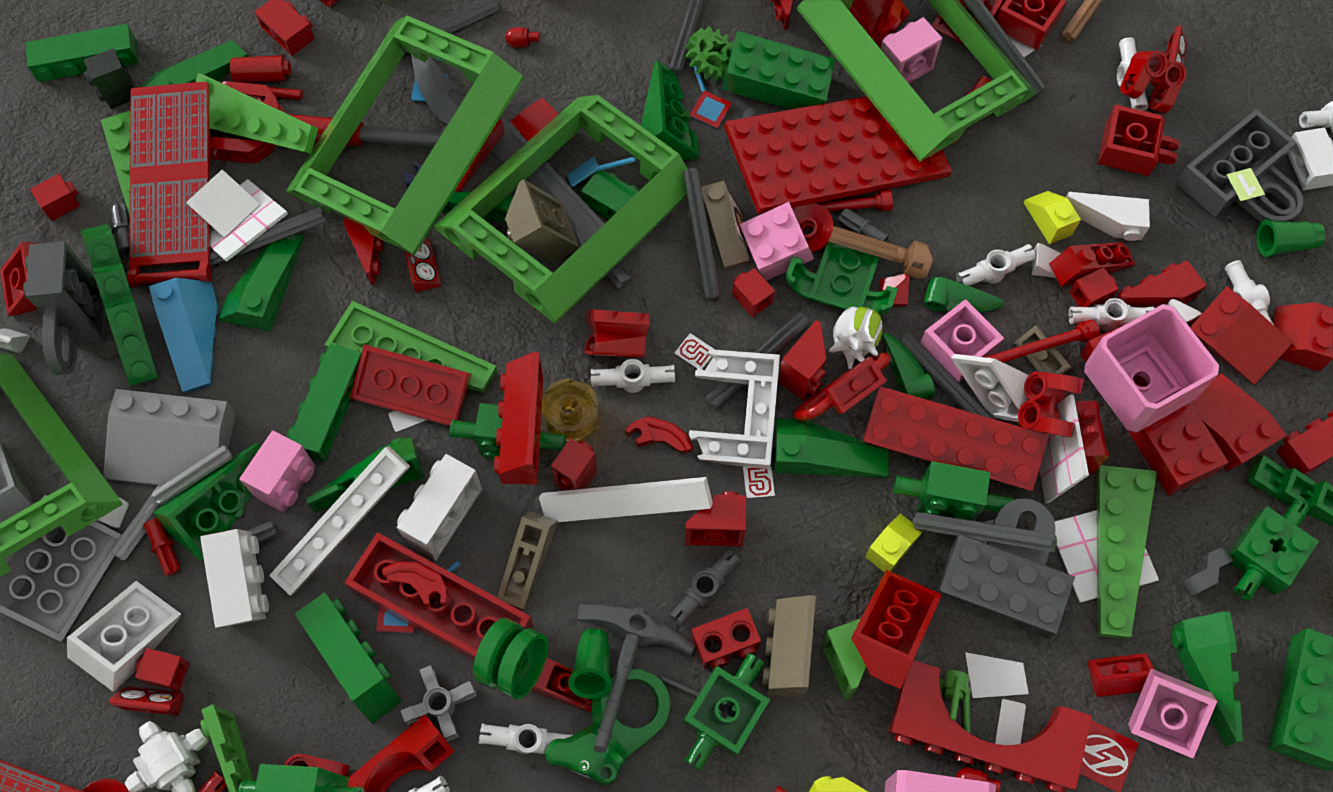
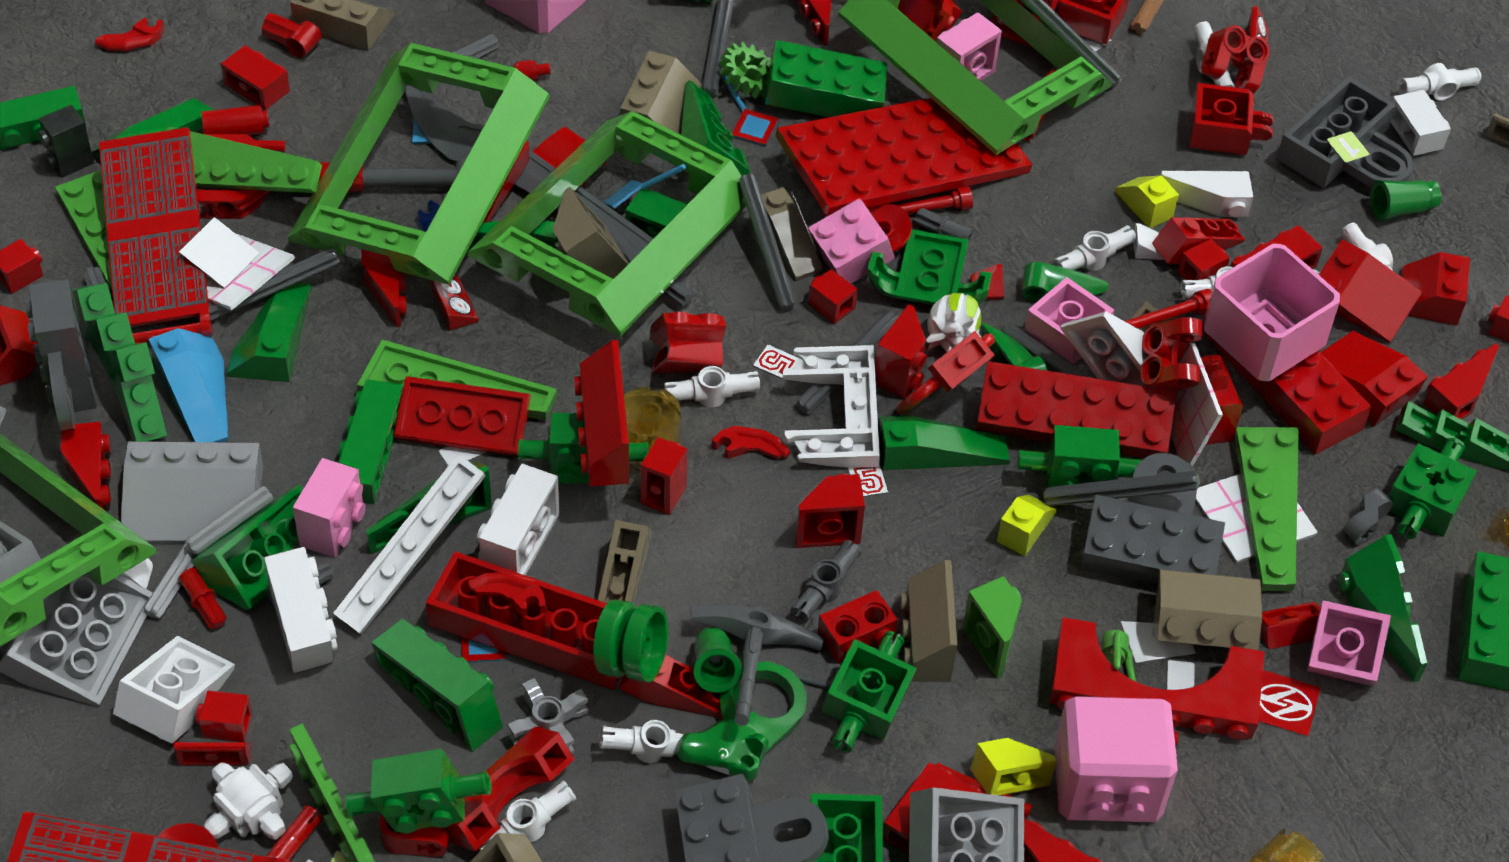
camera: 10 degrees left, 15 degrees down
white tile [539,477,713,522] -> none
medium nougat piece [829,226,933,279] -> none
red slope [851,570,942,689] -> none
none -> red slope [61,421,111,510]
none -> dark tan slope [620,51,703,135]
none -> dark tan slope [1152,569,1262,650]

